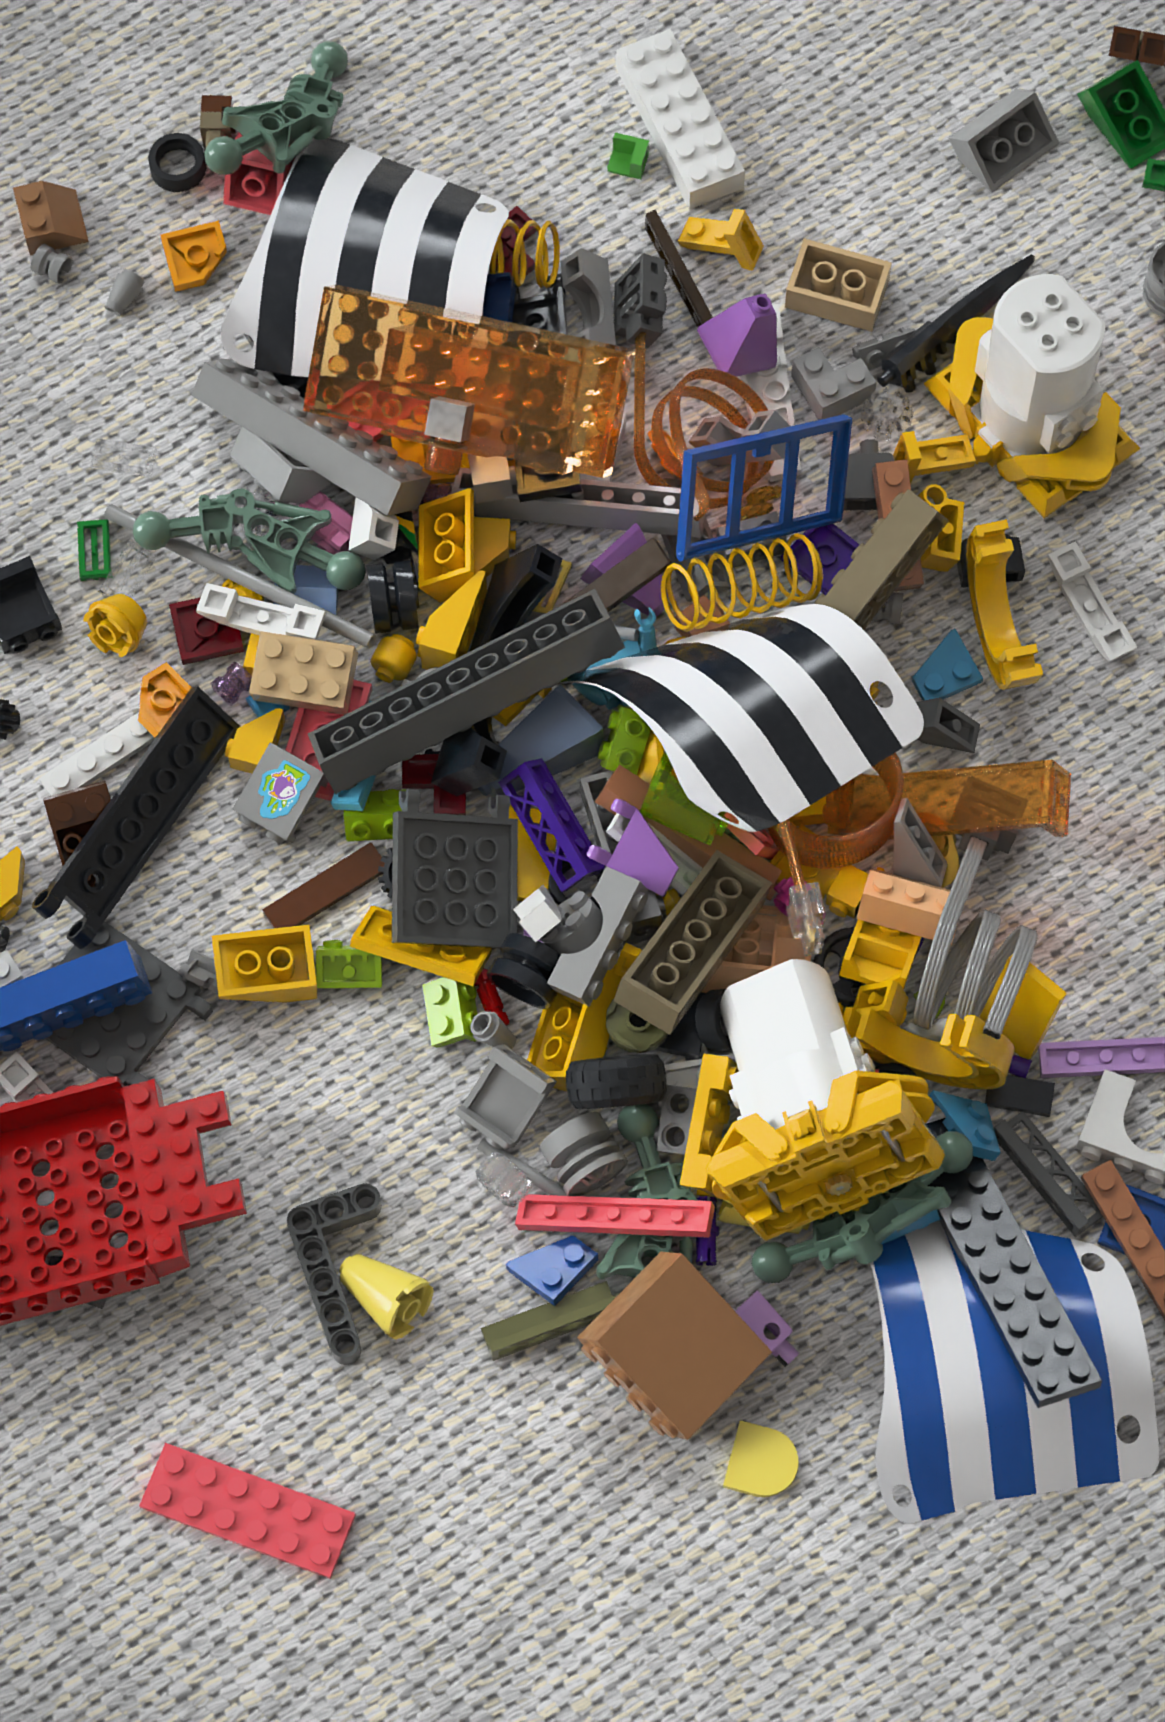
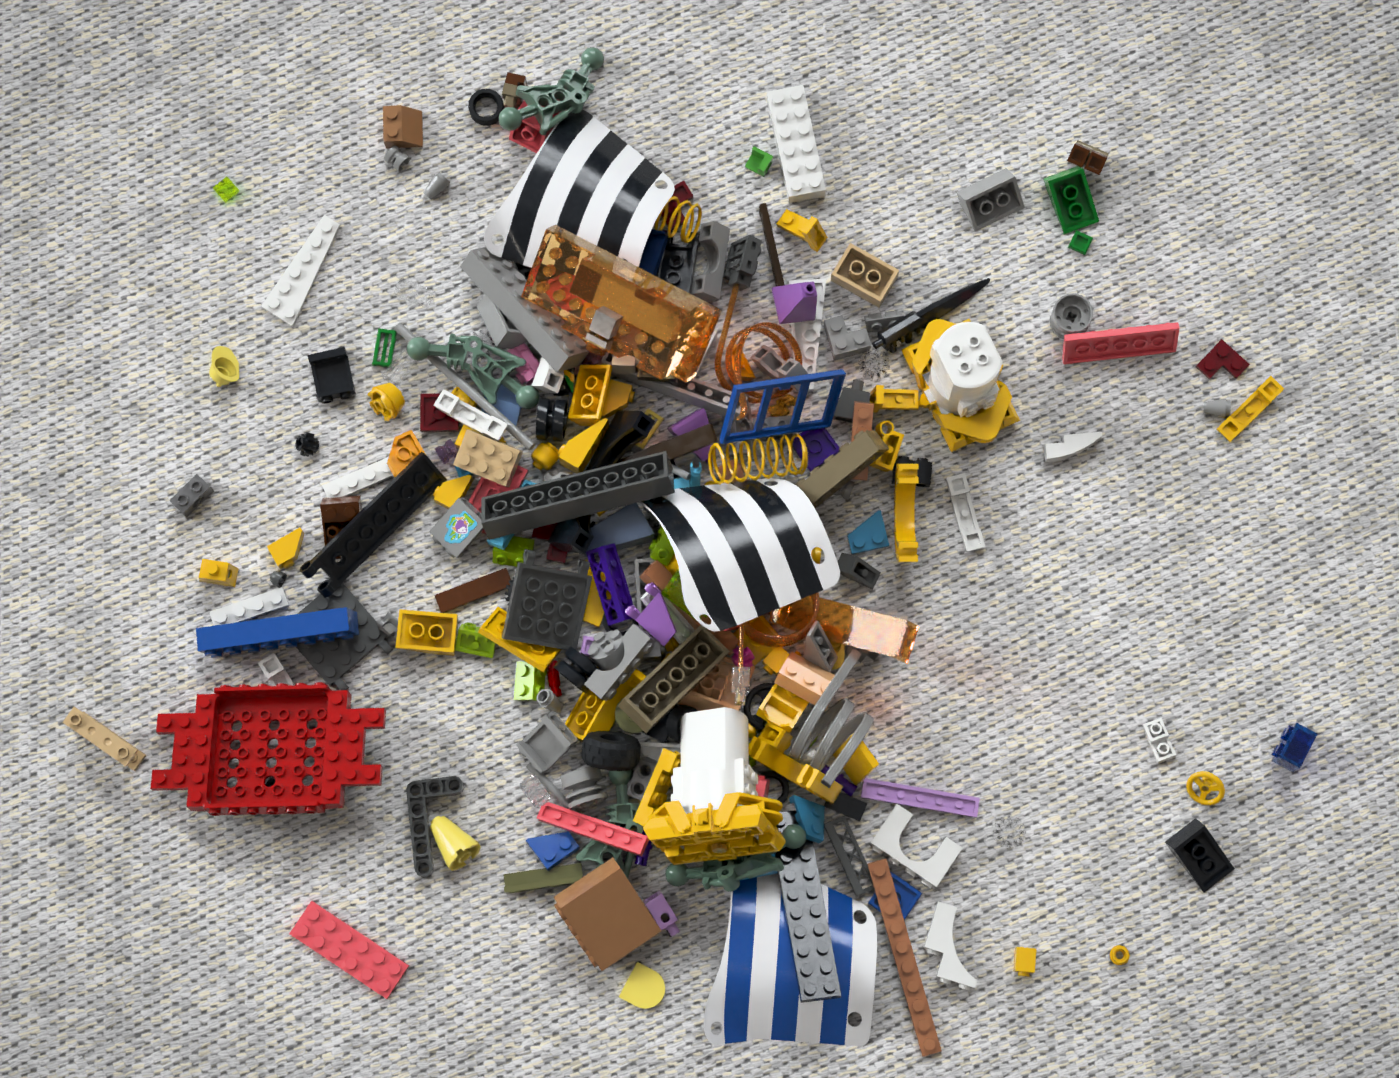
camera: 15 degrees right, 10 degrees up
light orange plate [160,220,227,292] -> none
white slope [513,885,562,942] -> none

